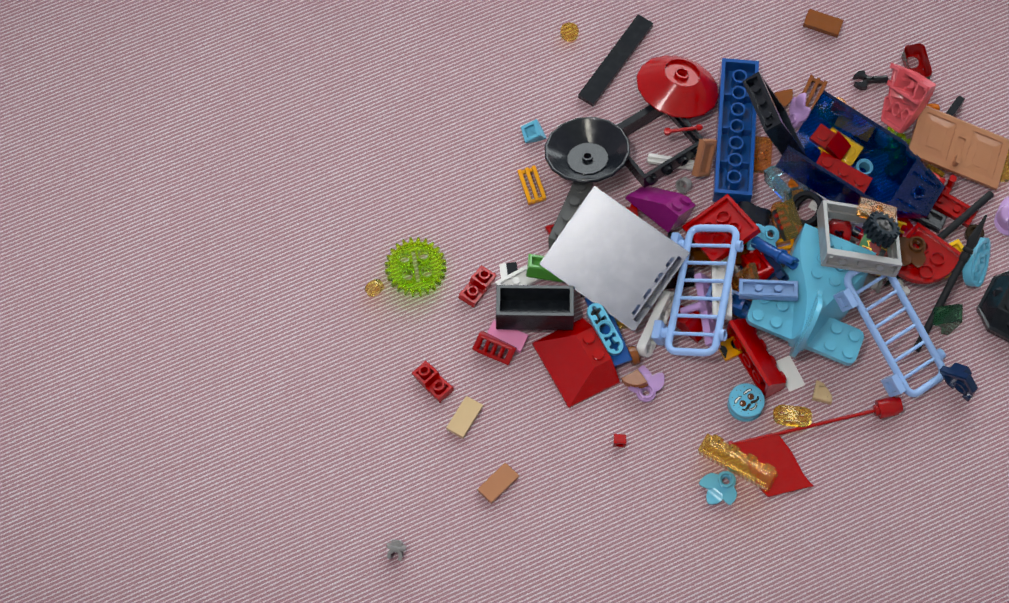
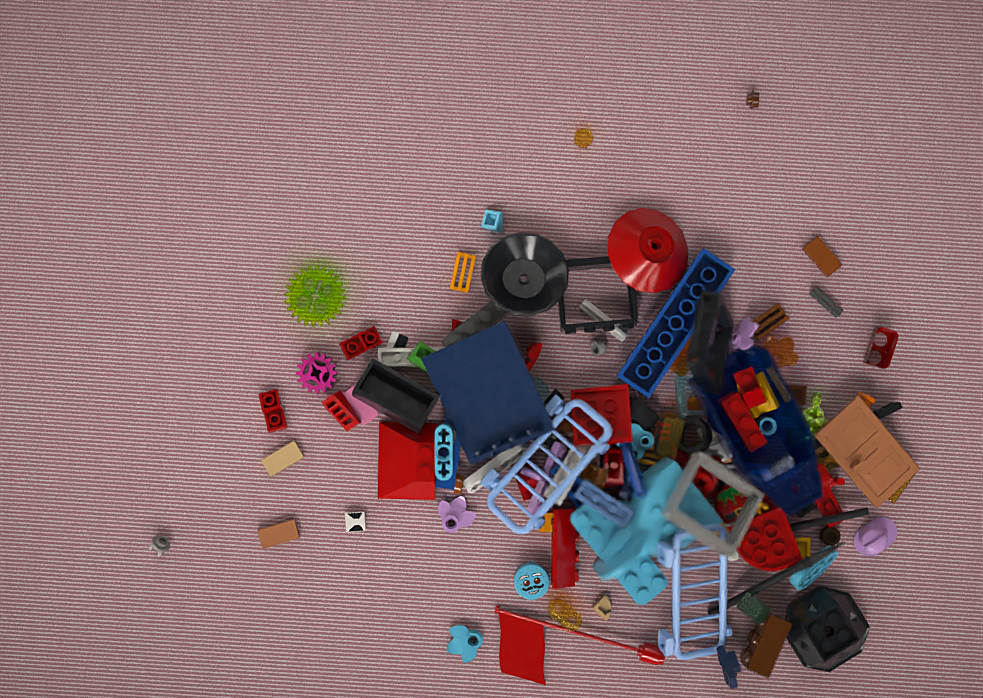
camera: 30 degrees right, 20 degrees up
clear yellow tile [365,279,384,297] -> none
black tile [578,14,653,107] -> none
red piece [613,434,626,448] -> none
tile [621,369,648,388] -> none
magenta slope [625,186,696,233] -> none
red hinge [664,124,703,136] -> none
nougat tile [692,139,717,177] -> none
clear yellow brick [698,433,778,492] -> none
dark orange tile [774,89,793,108] -> none
white sticker [776,356,805,392] -> none
black bar [852,70,888,90] -> none
clear orange plate [856,197,897,222] -> none
black wheel [862,211,900,248] -> none
coral wedge [881,63,937,134] -> none
reddish brown plate [899,236,926,268] -> none
none -> dark pink gear [296,352,338,394]
none -> white tile [345,511,366,532]
none -> reddish brown piece [740,609,792,679]
none -> dark grey axle [809,287,843,317]

